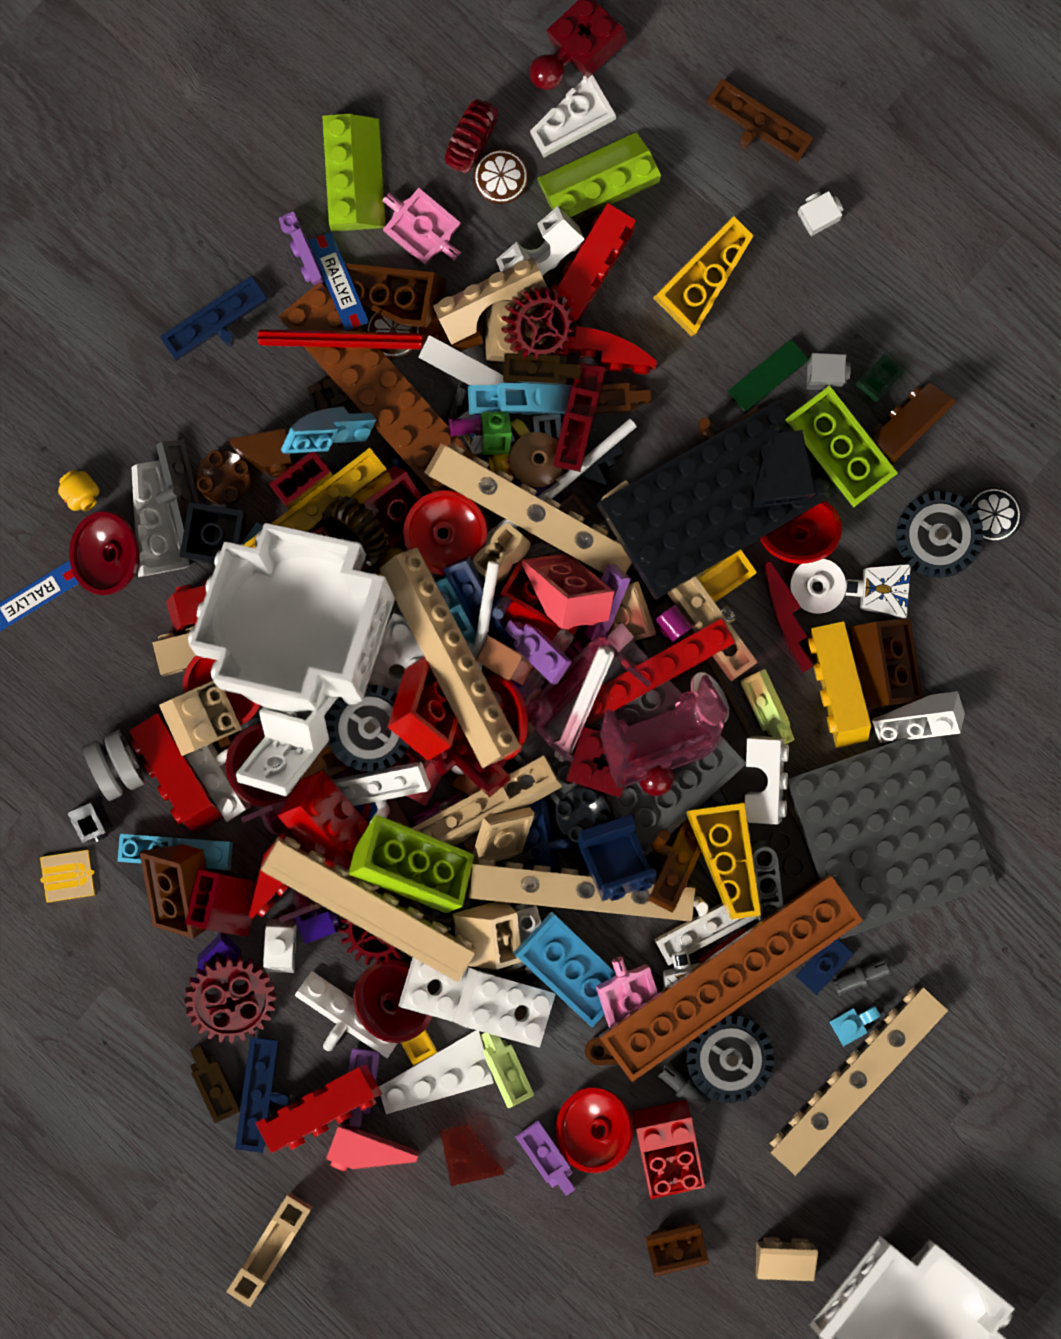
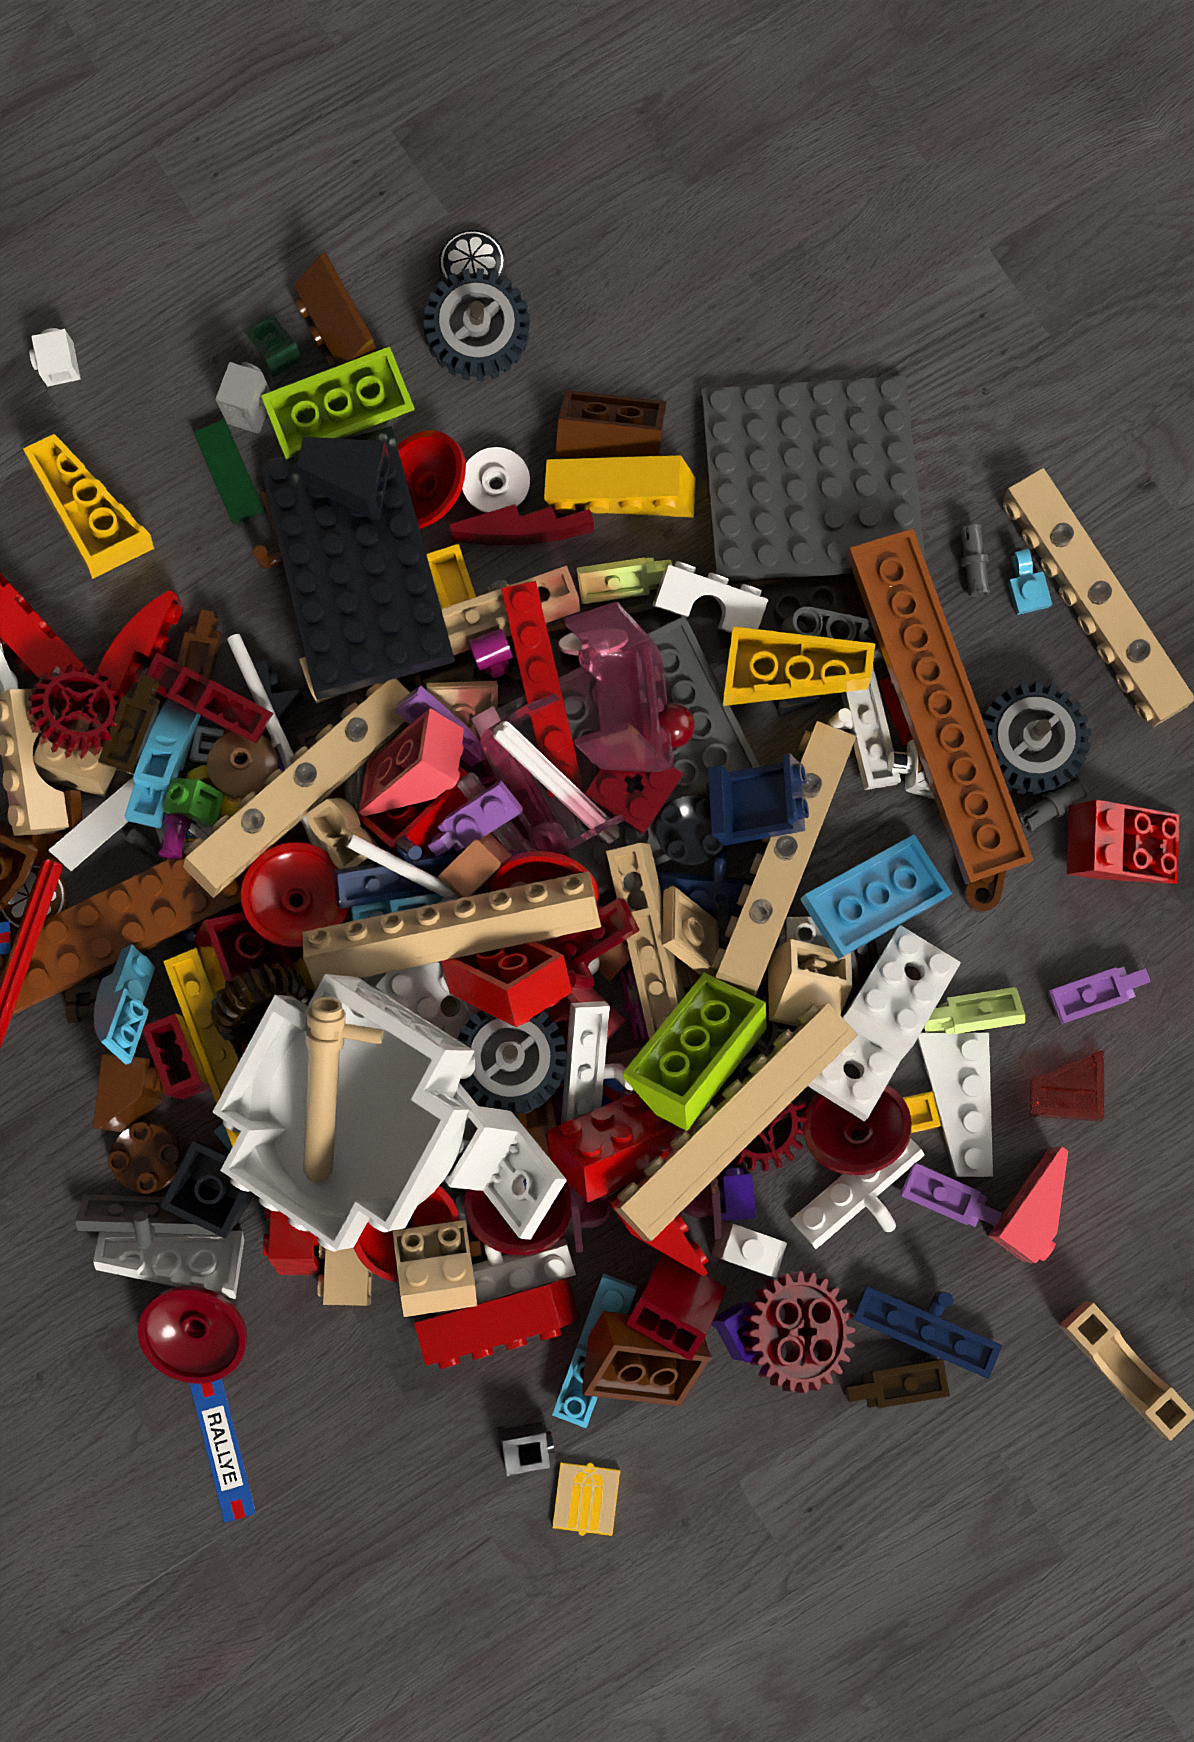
camera: 70 degrees left, 5 degrees down
yellow head [58,469,100,512] -> none
light grey wheel [82,729,145,801] -> none
red wedge [256,1064,382,1153] -> none
red dish [556,1088,633,1173] -> none
bright pink plate [596,957,658,1027] -> none
reddish brown plate [648,808,701,913] -> none
dark blue plate [795,939,853,995] -> none
torso [845,565,910,619] -> none
white slope [872,691,965,743] -> none
none -> tan cylinder [303,997,383,1182]

